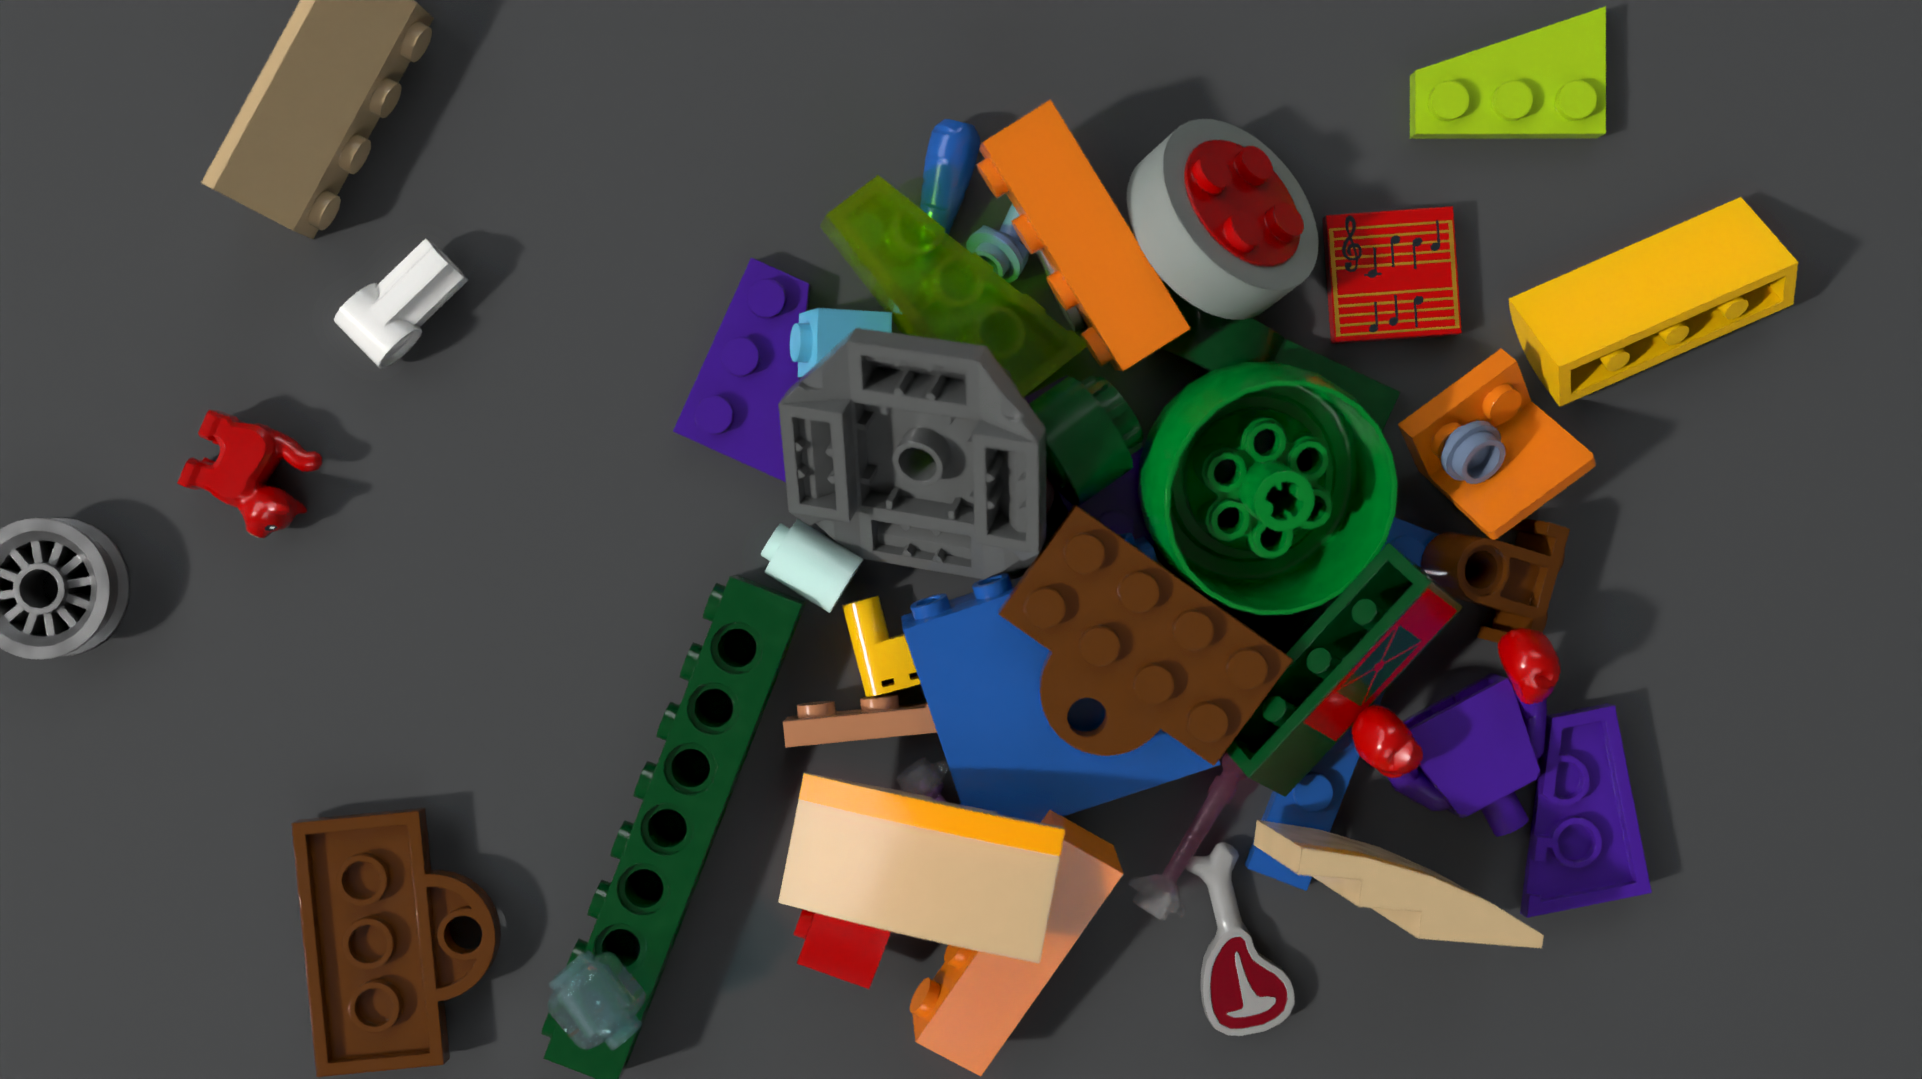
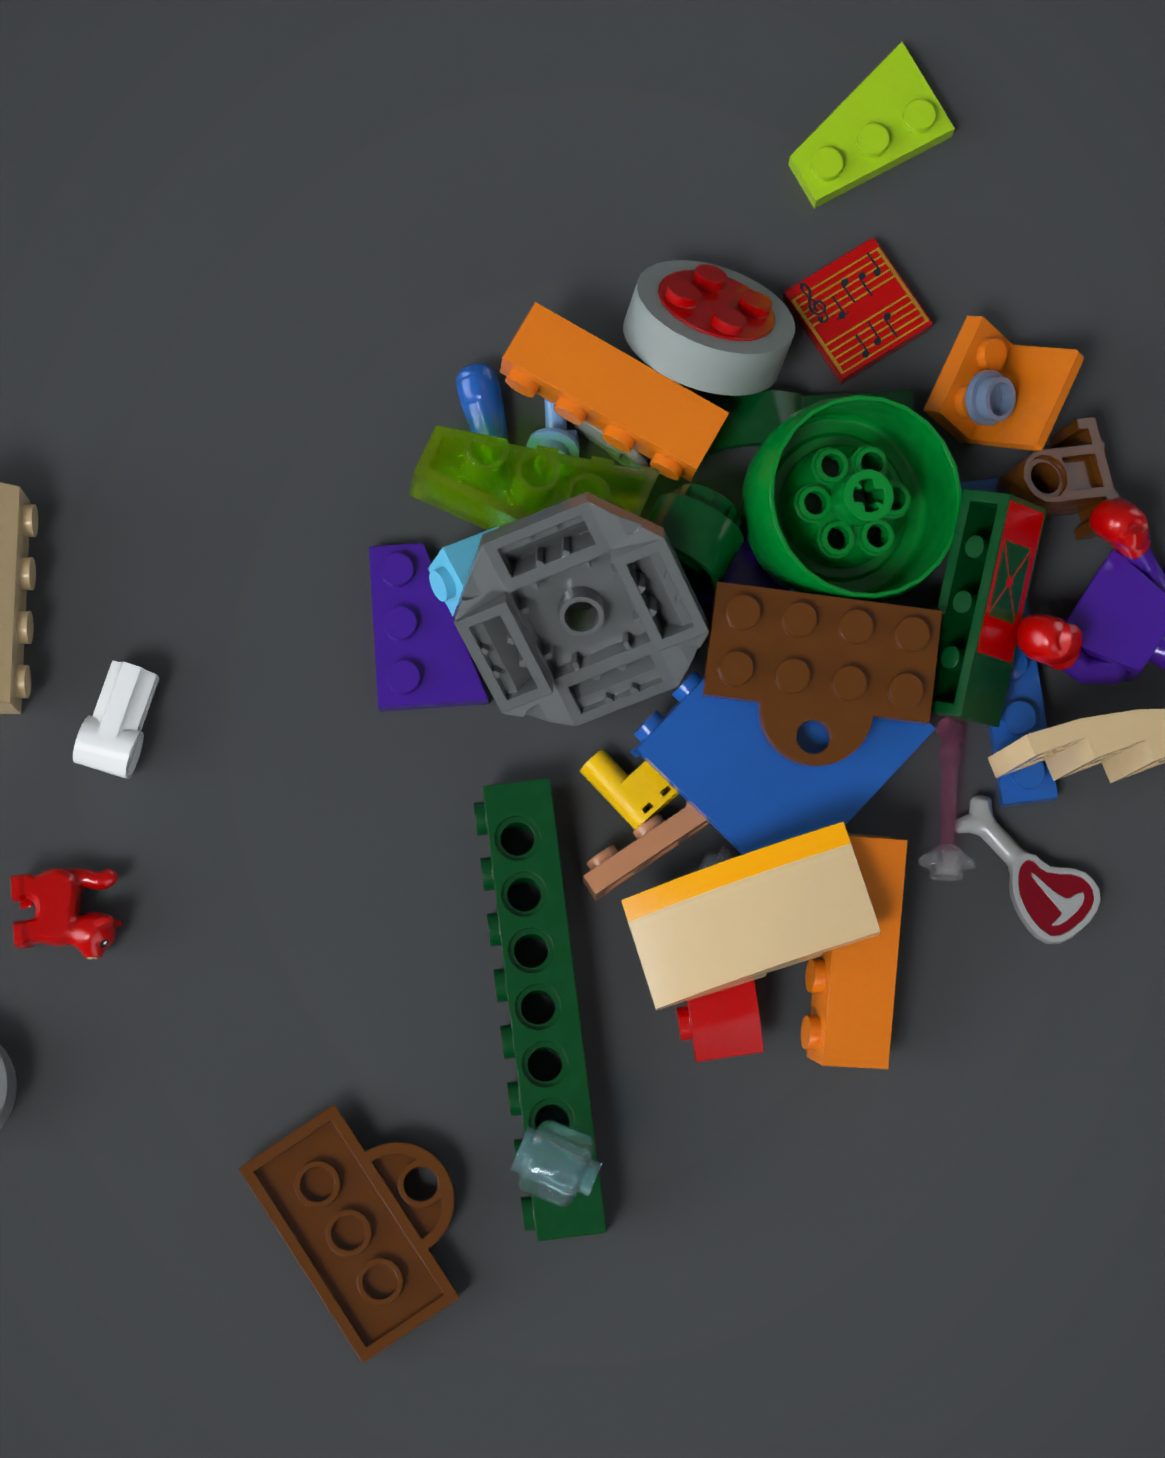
camera: 25 degrees left, 10 degrees down
light aqua brick [761,519,863,613] -> none
yellow brick [1508,197,1798,407] -> none

